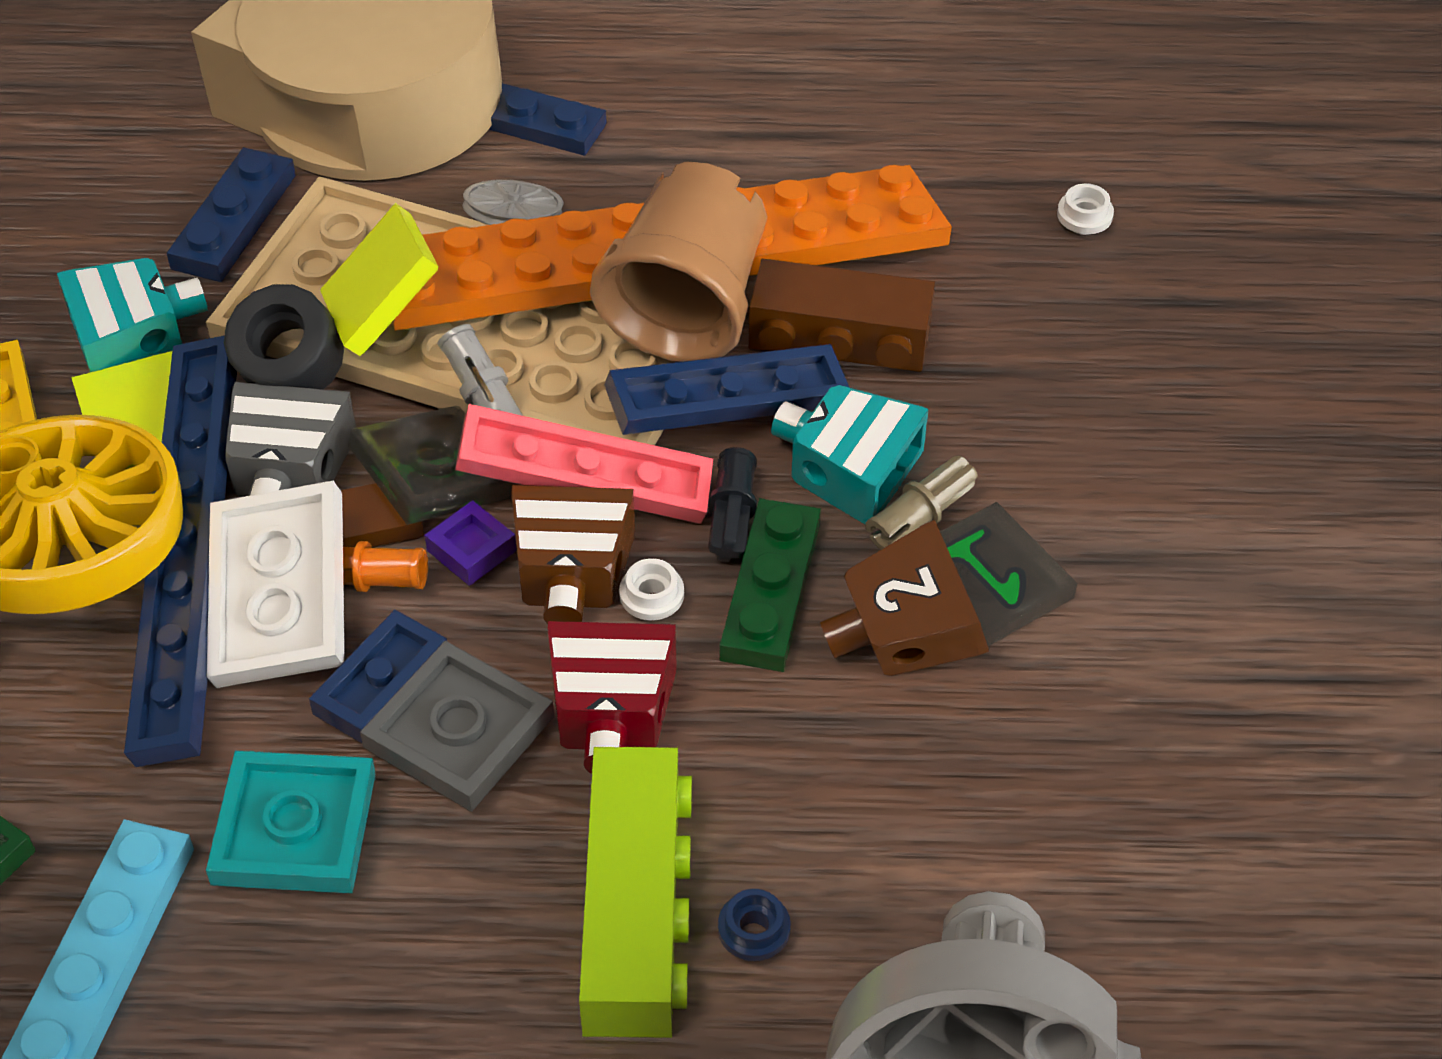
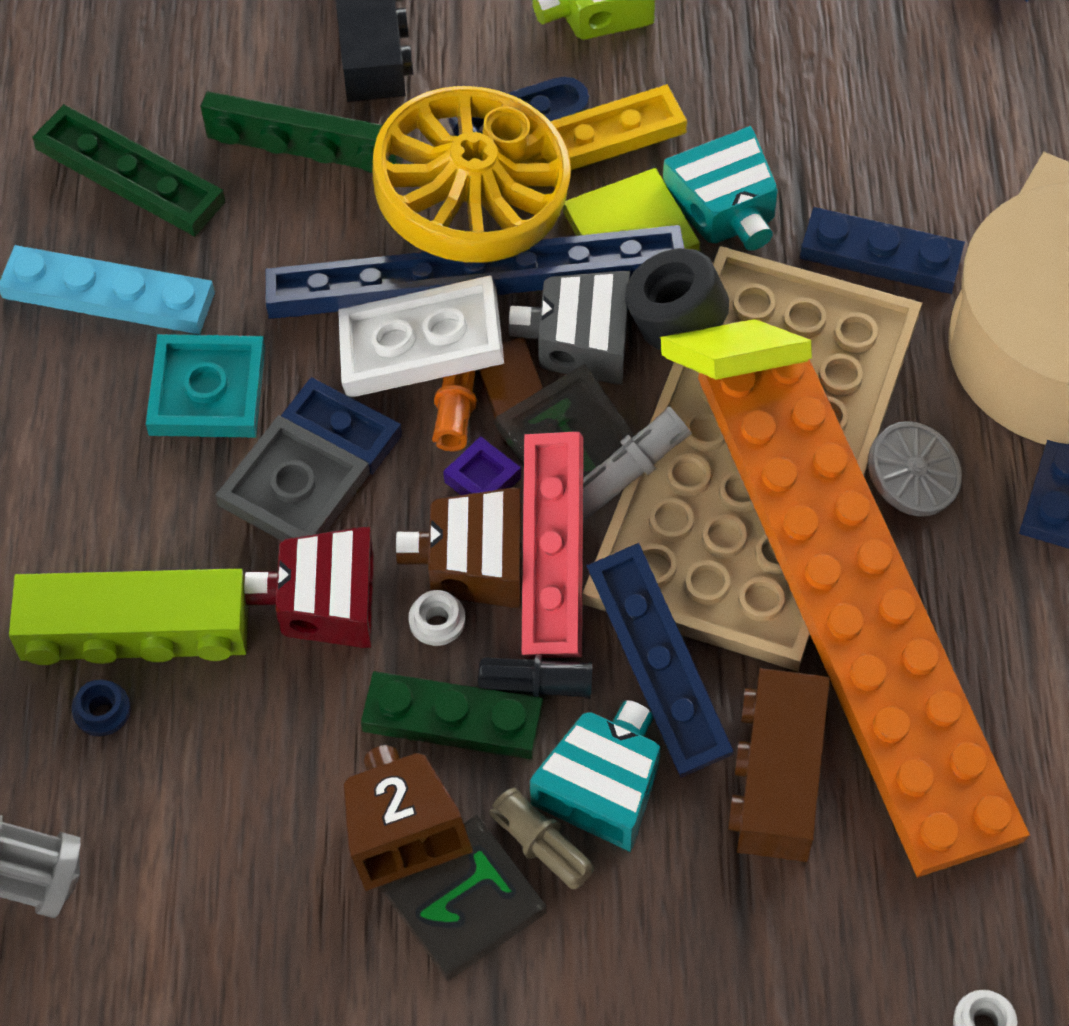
camera: 90 degrees right, 10 degrees up
medium nougat piece [590,162,768,362] -> none

